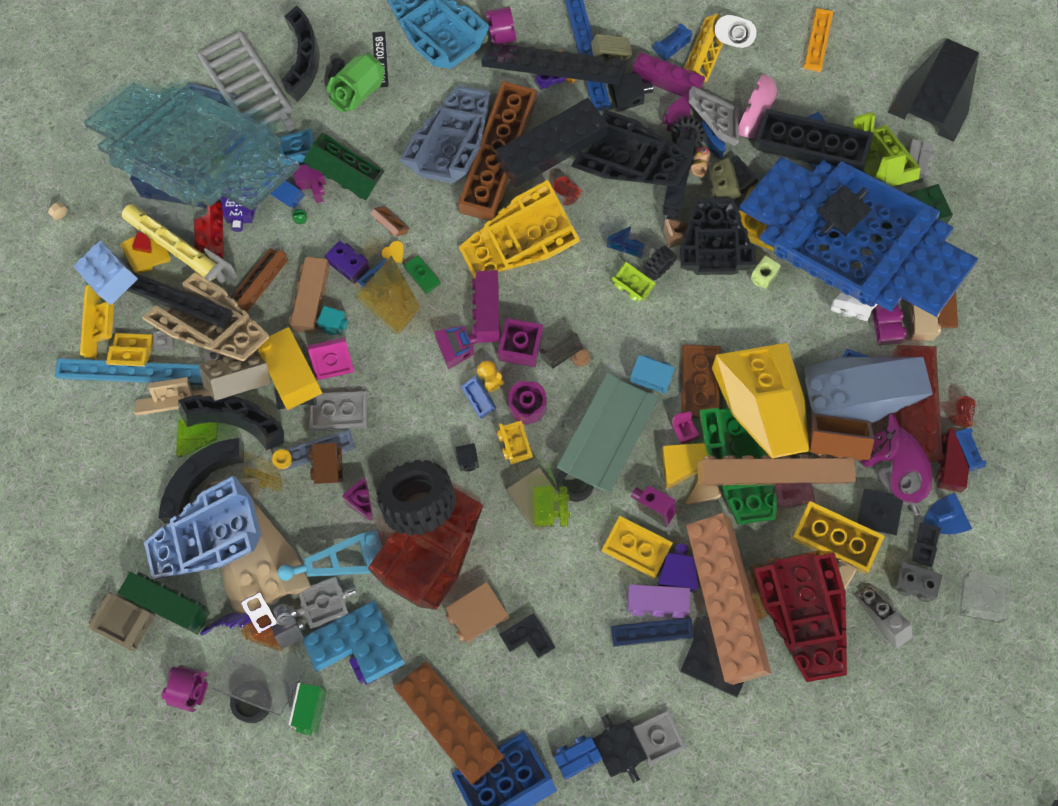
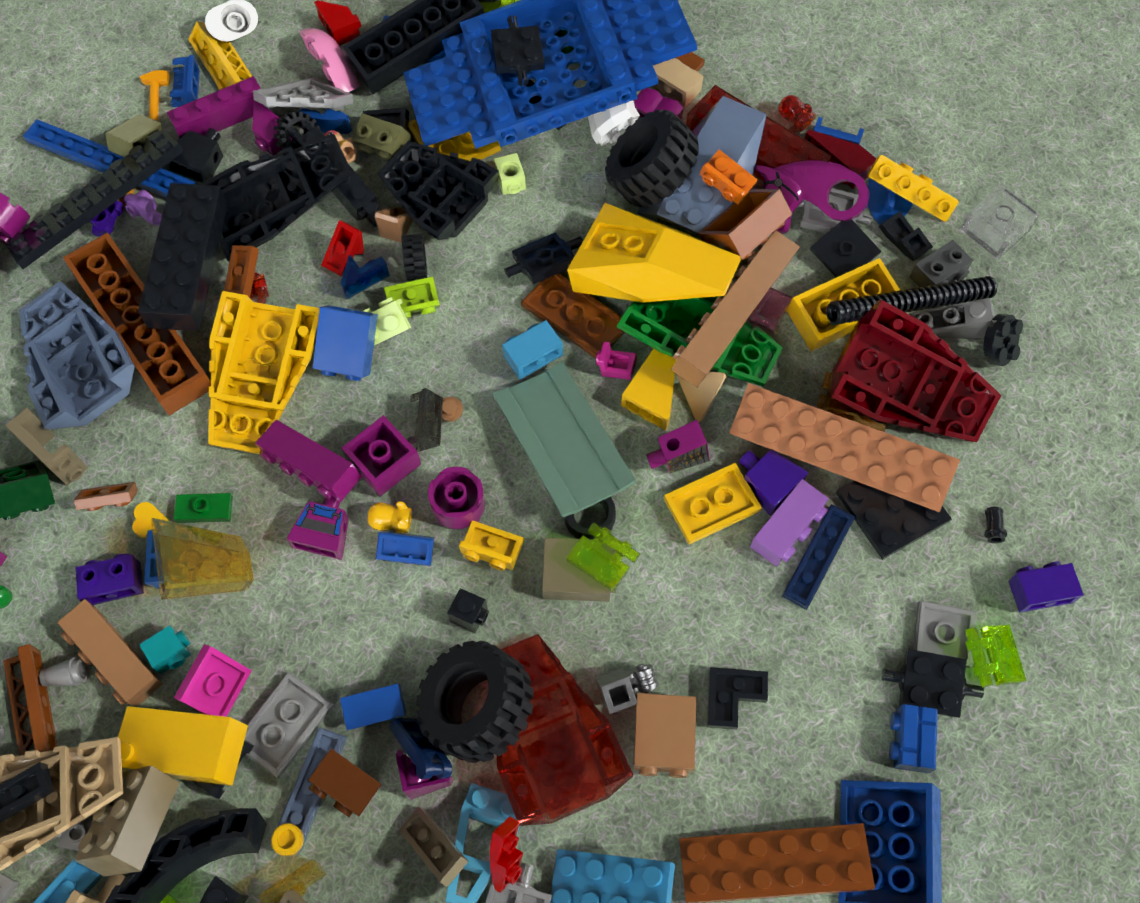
camera: 55 degrees left, 5 degrees down
none -> dark tan panel [5,408,88,486]
none -> light grey cone [39,657,88,687]
none -> medium lavender plate [124,189,162,226]
none -> light orange piece [139,70,170,122]
none -> dark orange plate [224,245,259,298]
none -> blue brick [313,305,378,381]
none -> red slope [314,0,362,46]
none -> red slope [321,220,364,276]
none -> blue hinge [340,684,406,730]
none -> yellowish green bracket [364,297,411,346]
none -> dark blue plate [389,718,452,779]
none -> dark tan plate [399,806,469,887]
none -> red slope [490,816,523,893]
none -> black plate [504,232,583,284]
none -> flat silver brick [595,664,658,714]
none -> black tyre [605,110,699,207]
none -> orange bracket [699,149,758,205]
none -> black piece [826,276,997,325]
none -> yellow bracket [867,155,959,222]
none -> clear neon green plate [965,625,1027,687]
none -> black plate [983,314,1023,366]
none -> black pin [984,507,1007,544]
none -> dark purple brick [1008,561,1084,613]

